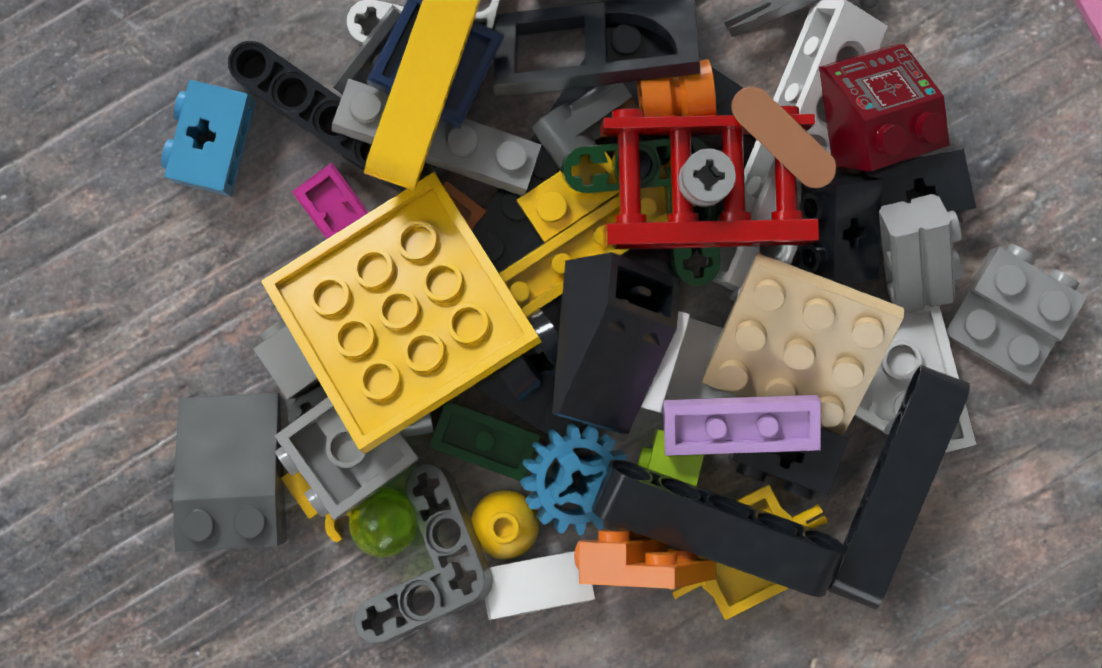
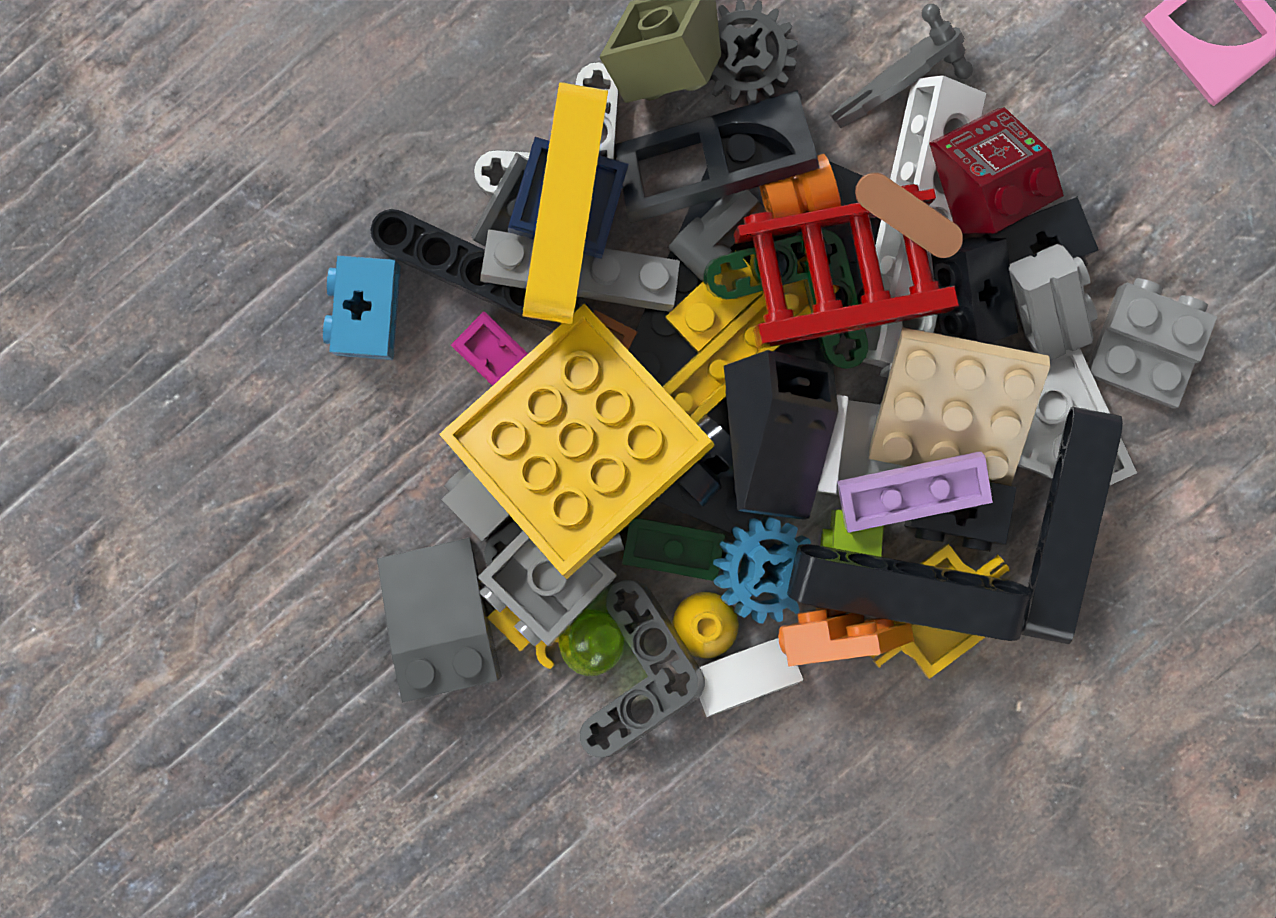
camera: 10 degrees left, 0 degrees up
light grey wheel [678,148,736,207] -> none

